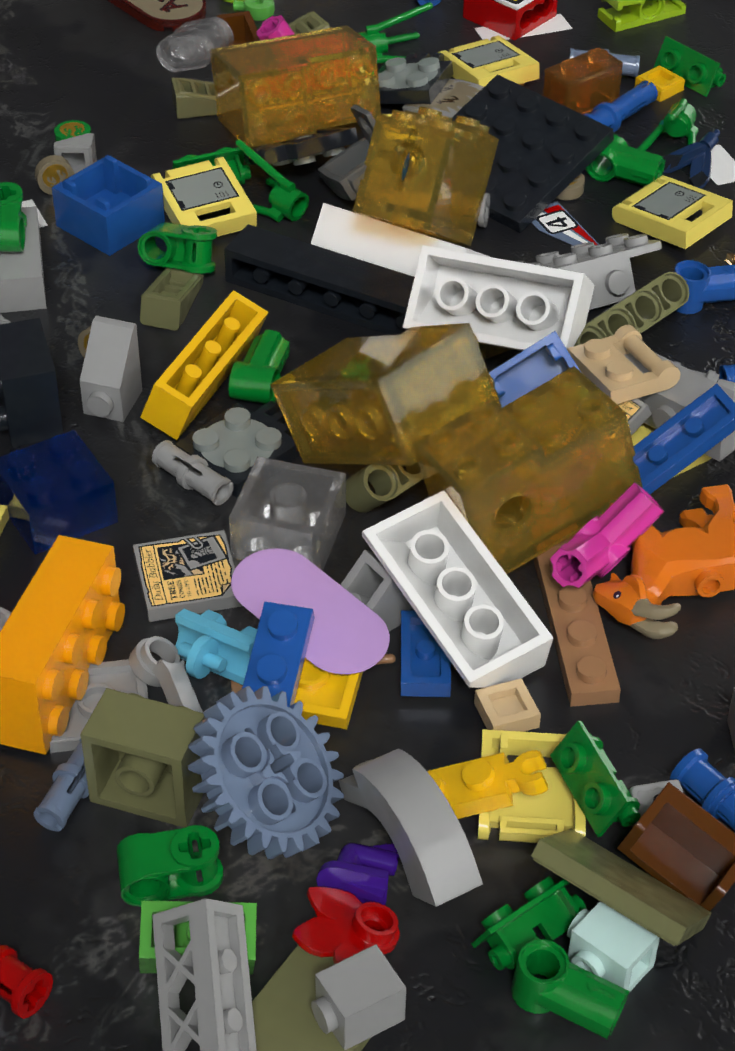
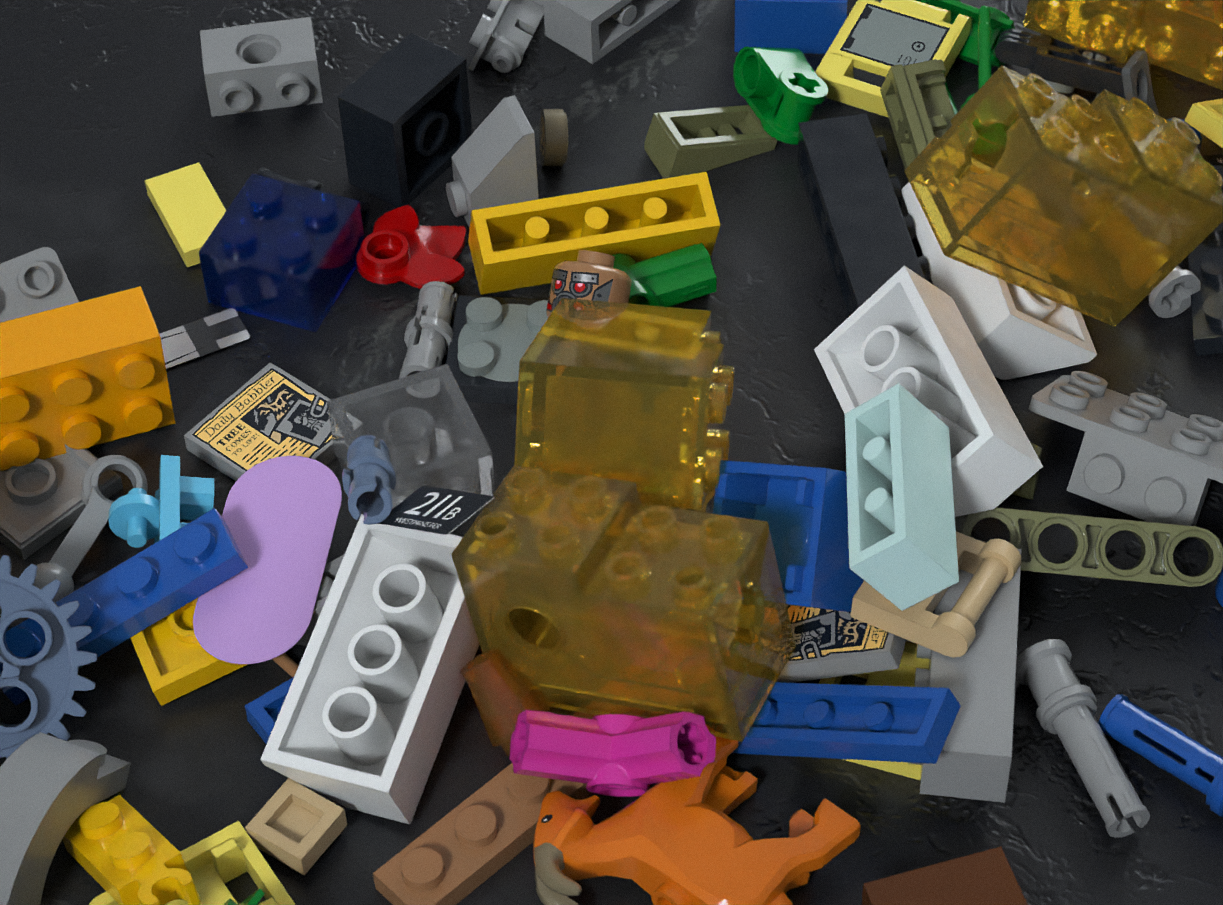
camera: 55 degrees right, 5 degrees up
none -> sand blue pin [342,435,396,525]
none -> red plate [356,205,466,289]
none -> black sticker [378,486,494,535]
none -> clear orange cone [460,649,550,756]
none -> head [546,250,631,343]
none -> light aqua brick [845,383,959,611]
none -> olive hinge [880,60,973,181]

